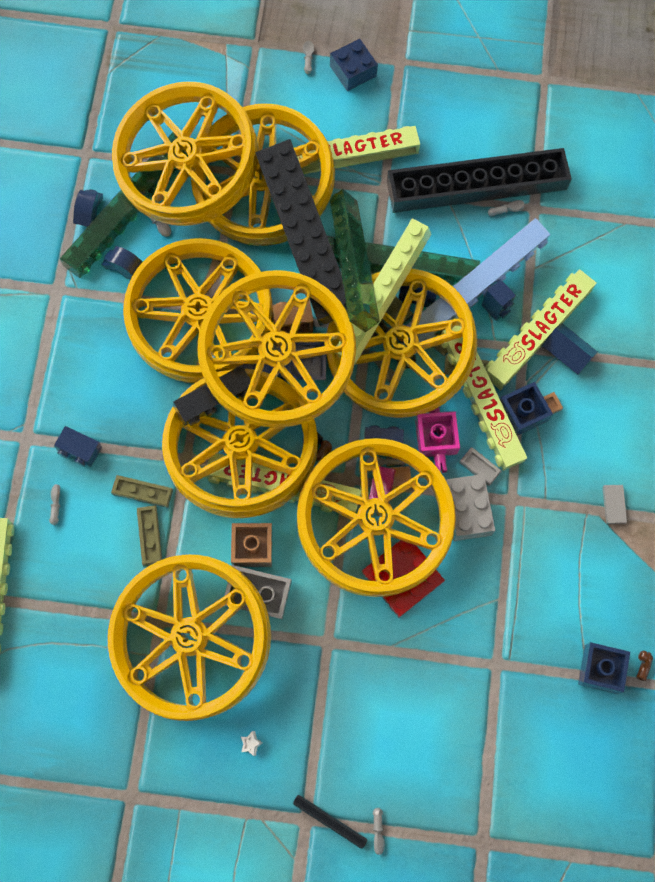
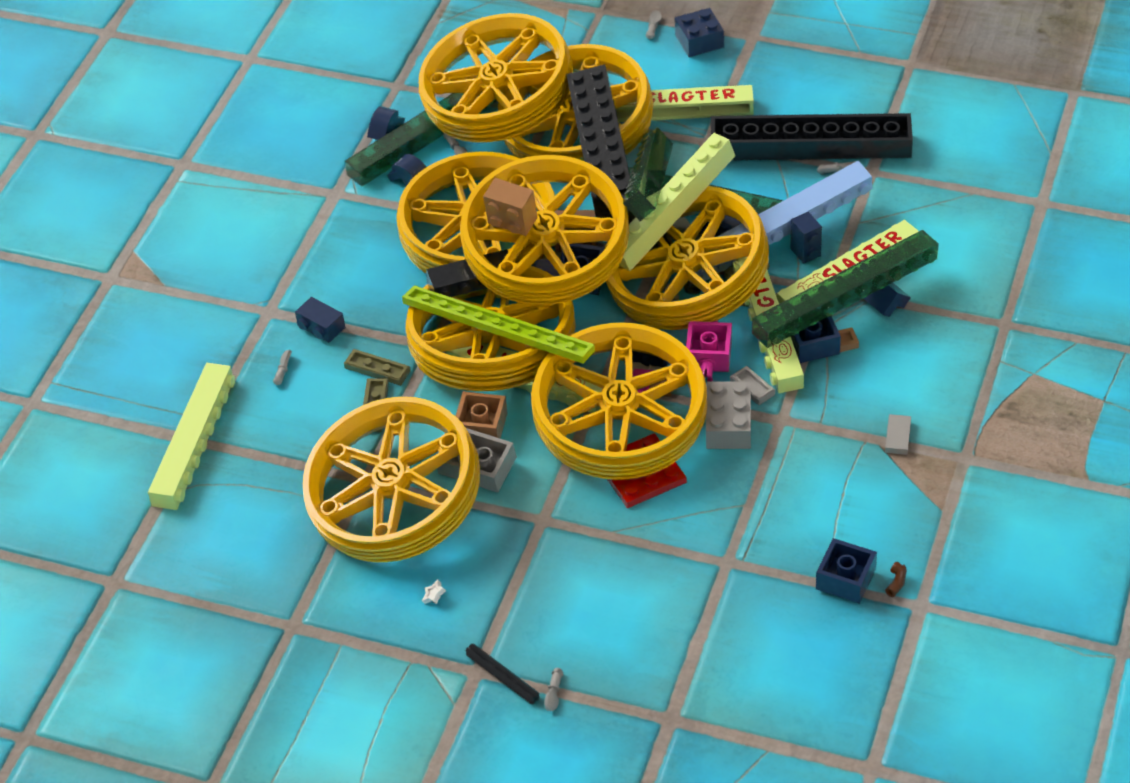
camera: 20 degrees right, 25 degrees down
none -> lime plate [402,285,595,364]
none -> medium nougat brick [483,178,537,236]
none -> clear green brick [752,229,939,348]

